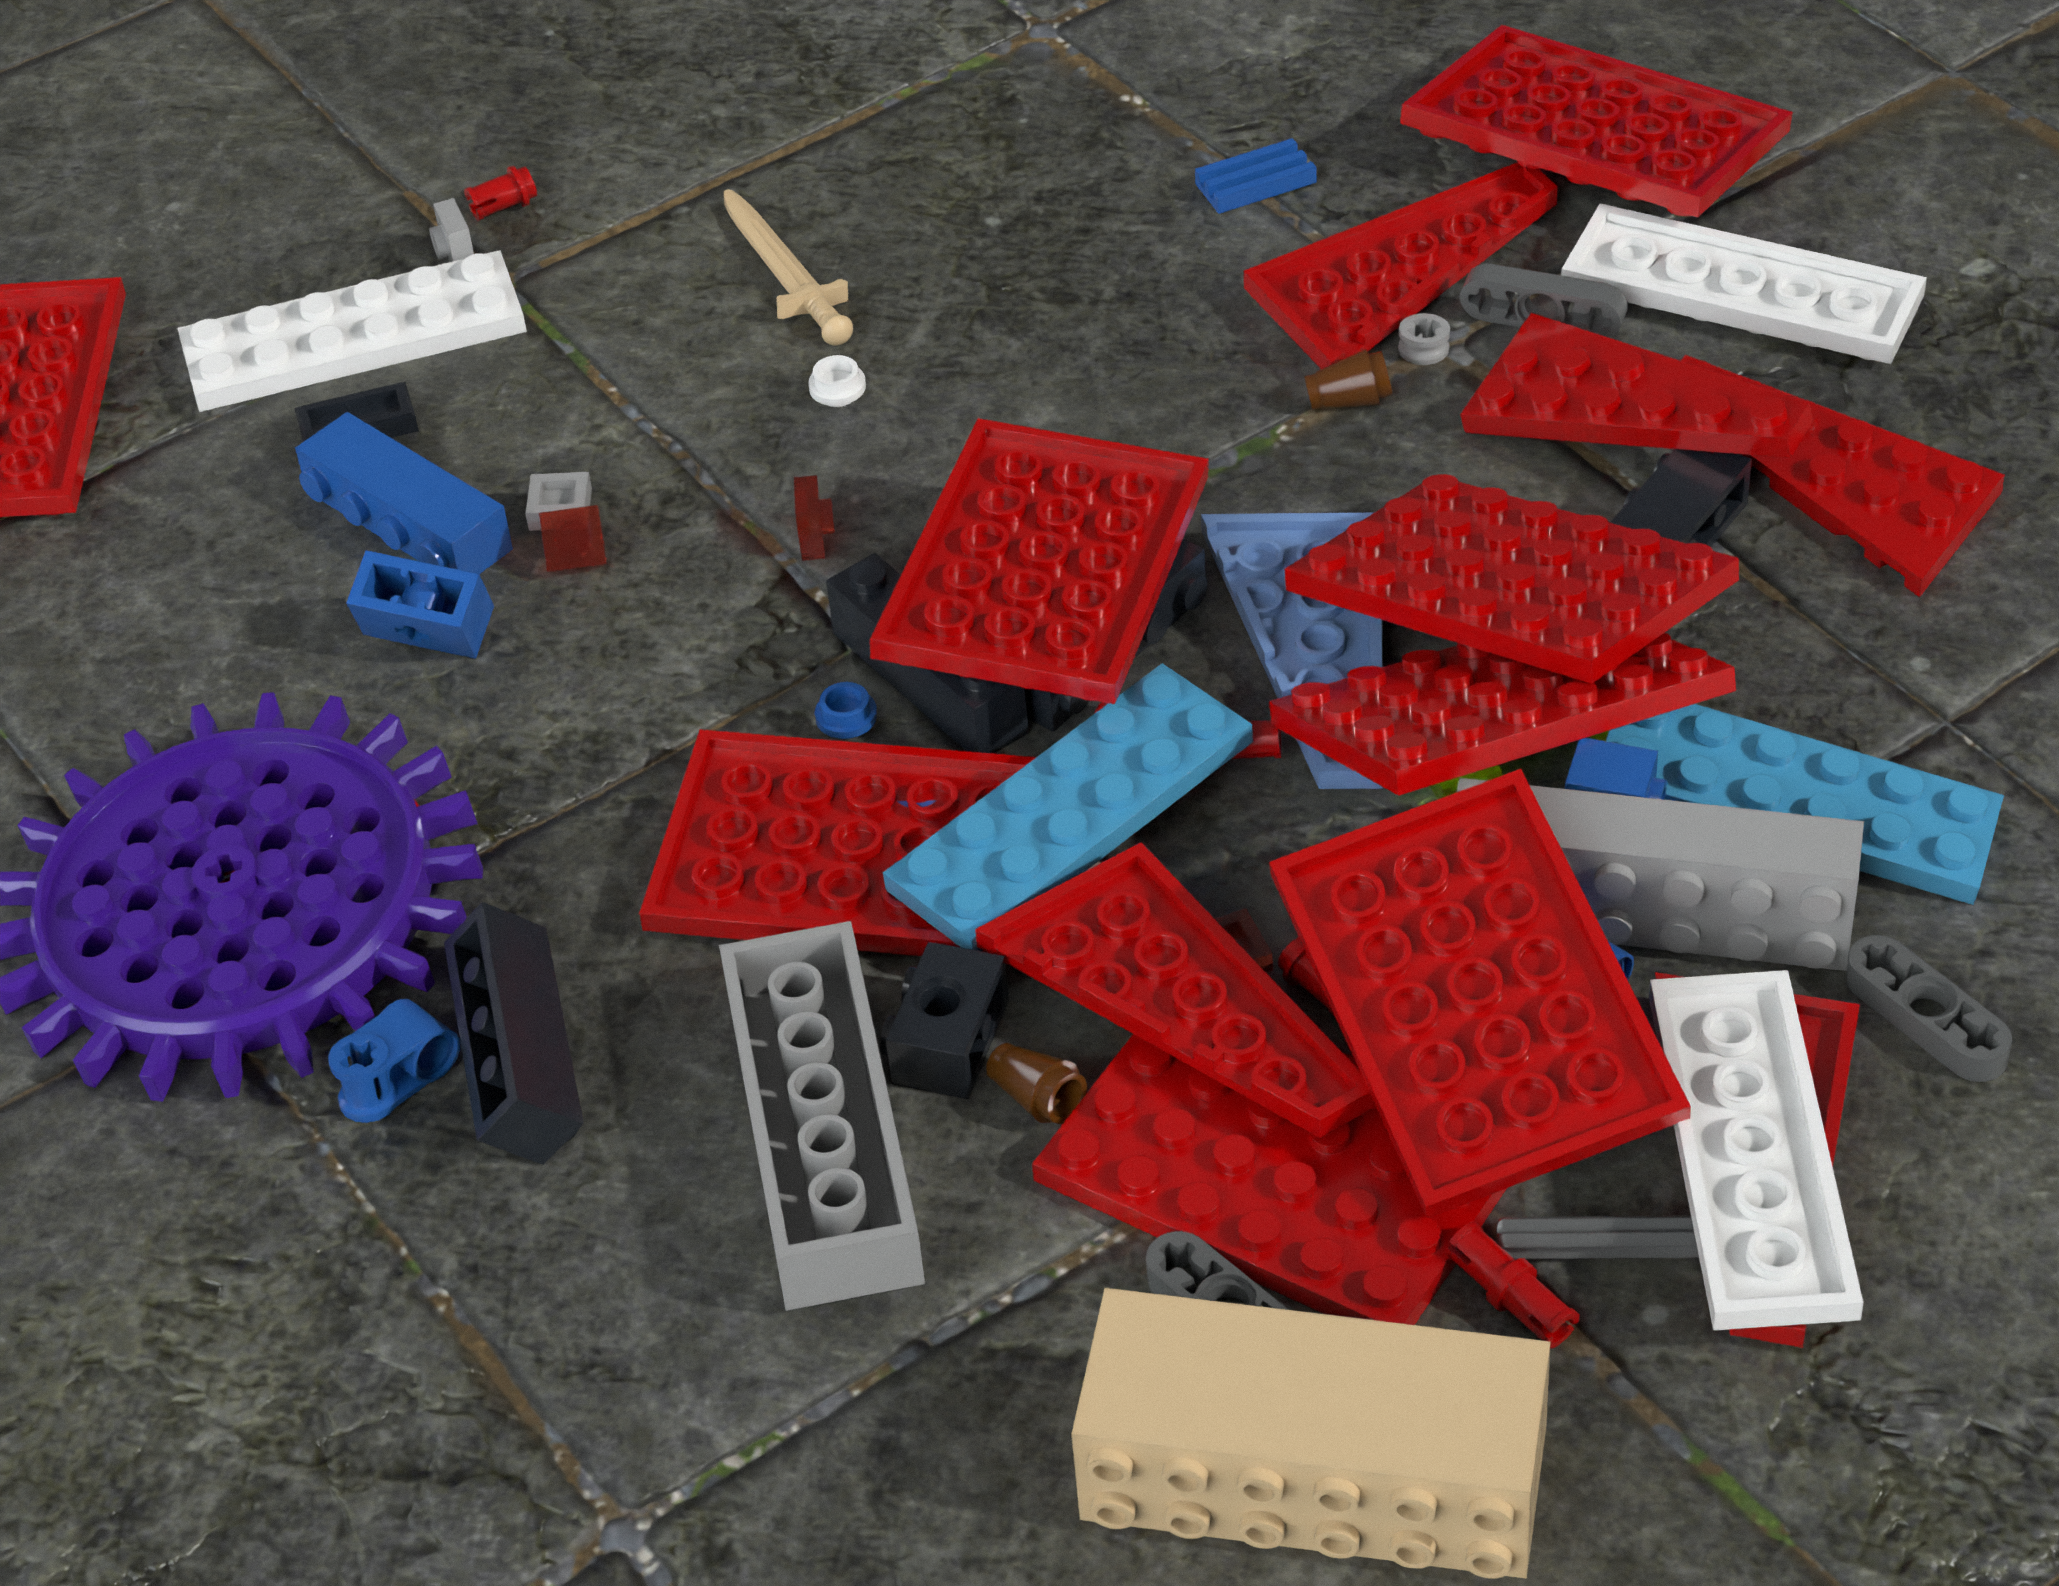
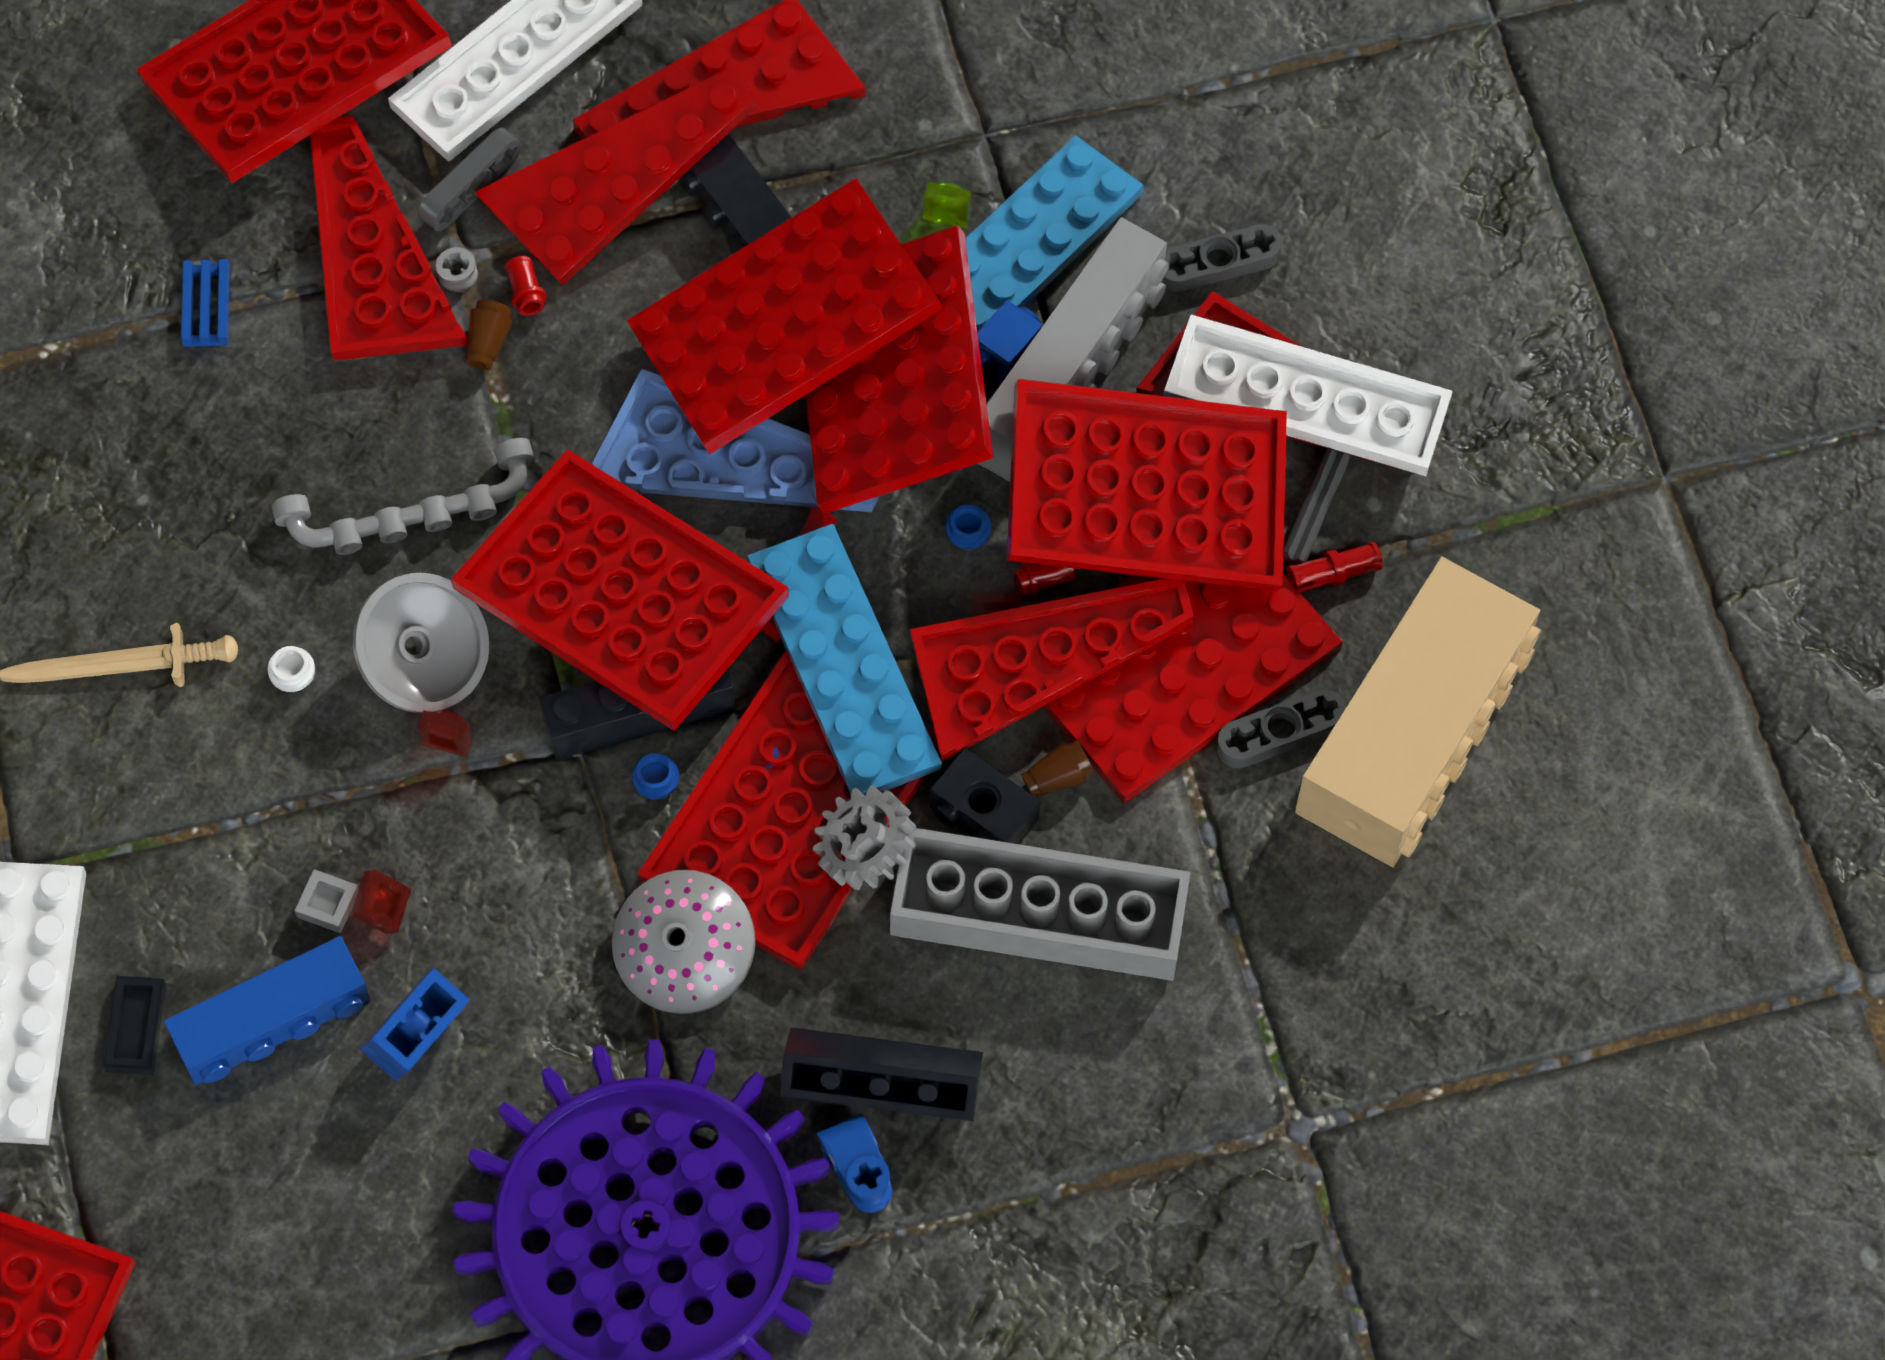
camera: 75 degrees left, 20 degrees up
none -> light grey bar [271,438,534,555]
none -> light grey dish [353,573,489,713]
none -> red pin [505,256,547,316]
none -> light grey dish [612,870,755,1014]
none -> light grey gear [813,786,916,890]
none -> clear neon green plate [923,182,971,229]

